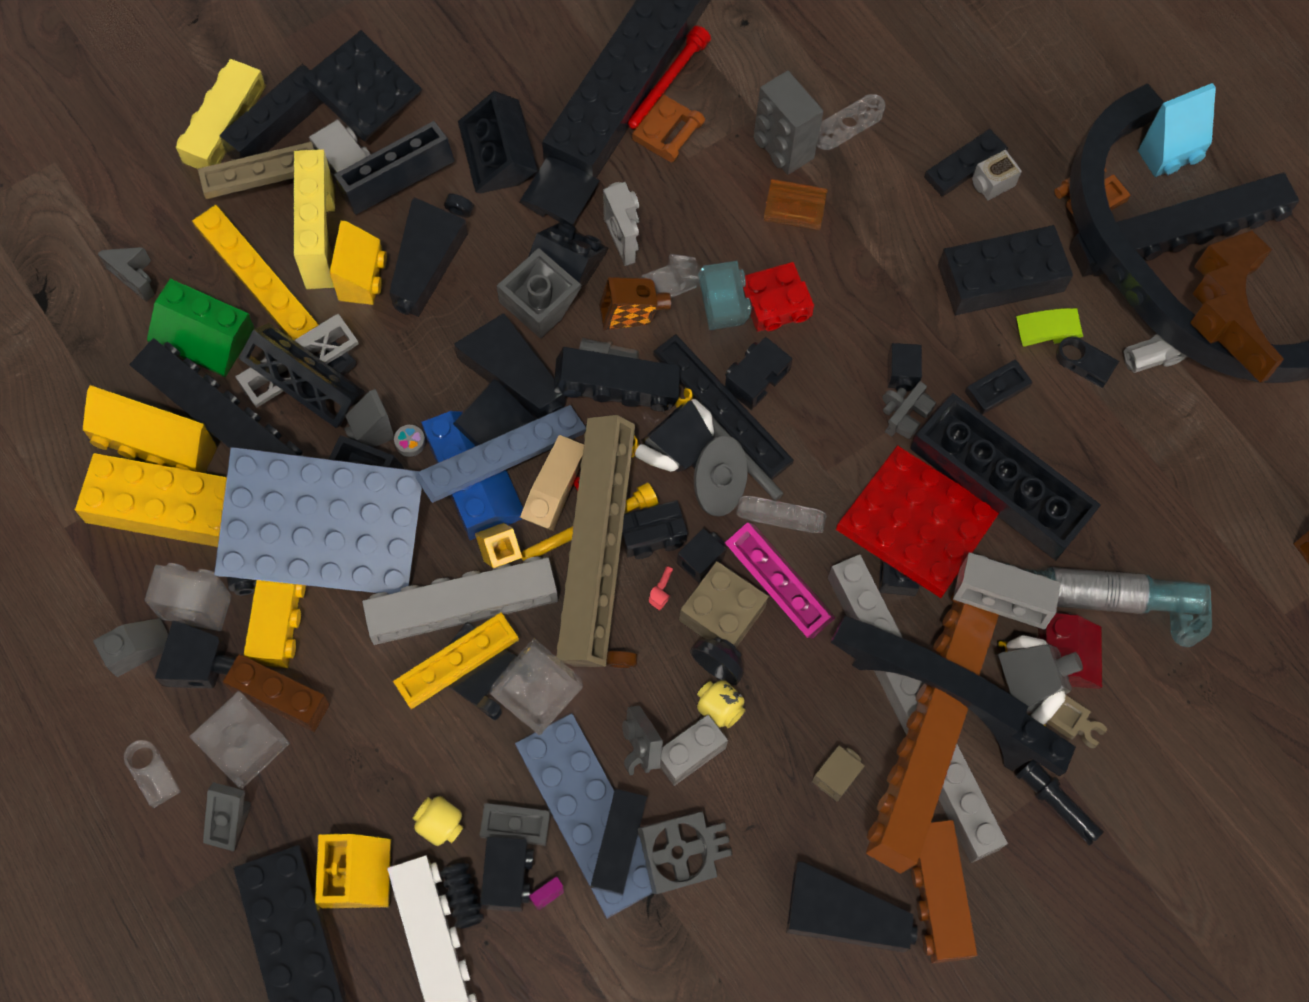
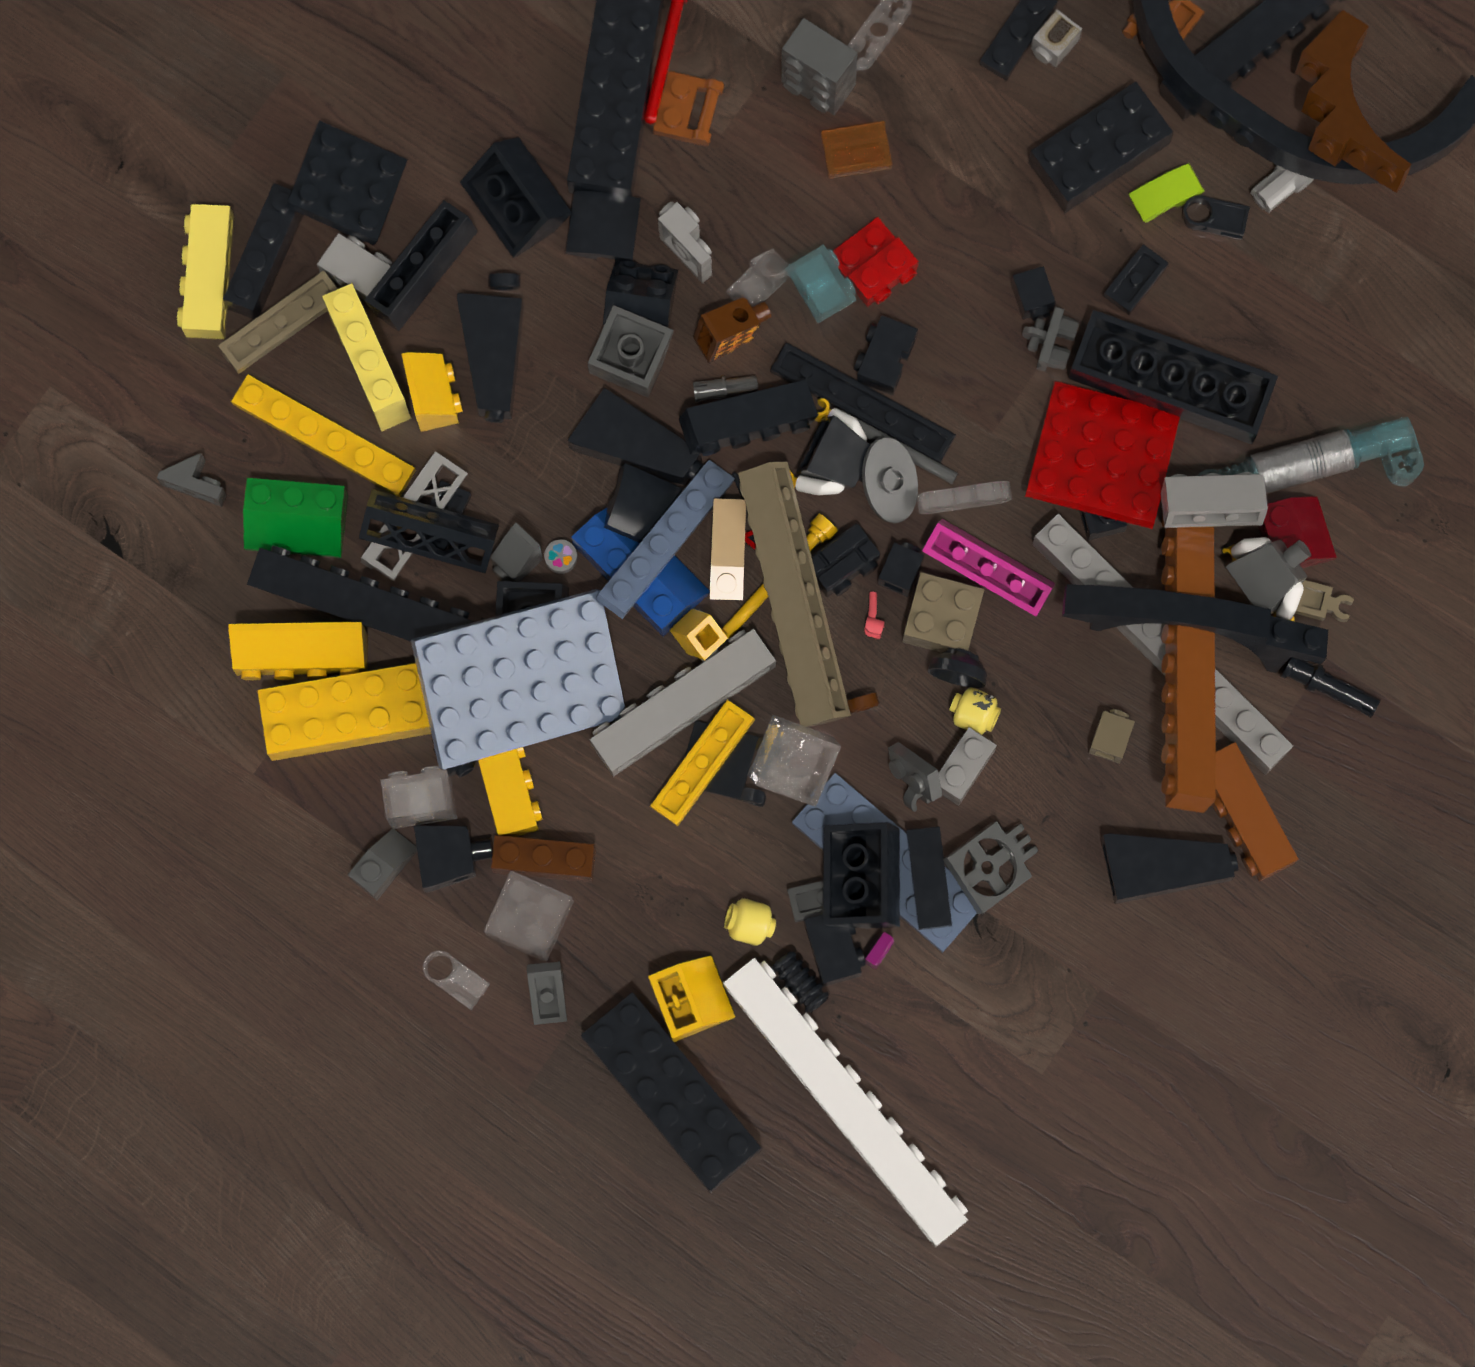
camera: 15 degrees left, 10 degrees up
none -> black slope [823,822,900,929]

